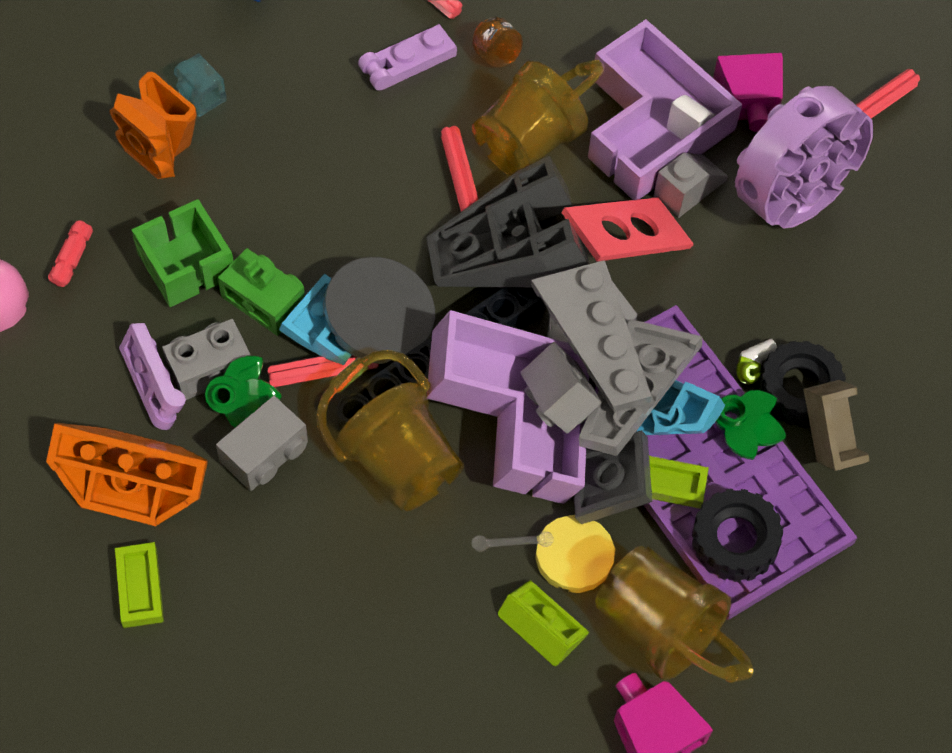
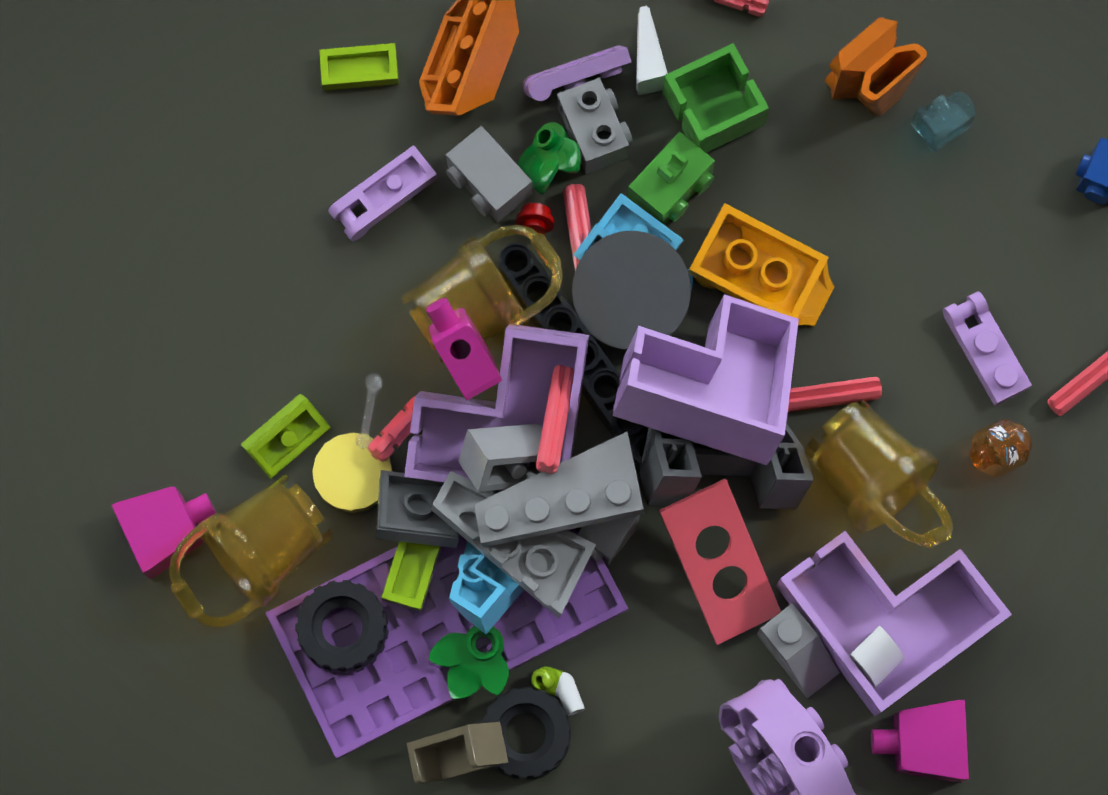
camera: 100 degrees right, 15 degrees up
none -> lavender plate [328,145,438,242]
none -> coral axle [368,397,415,462]
none -> dark pink torso [425,298,502,401]
none -> red plate [515,203,554,237]
none -> coral axle [536,365,574,474]
none -> lavender piece [612,294,799,465]
none -> white slope [636,6,668,95]
none -> light orange slope [688,203,834,326]

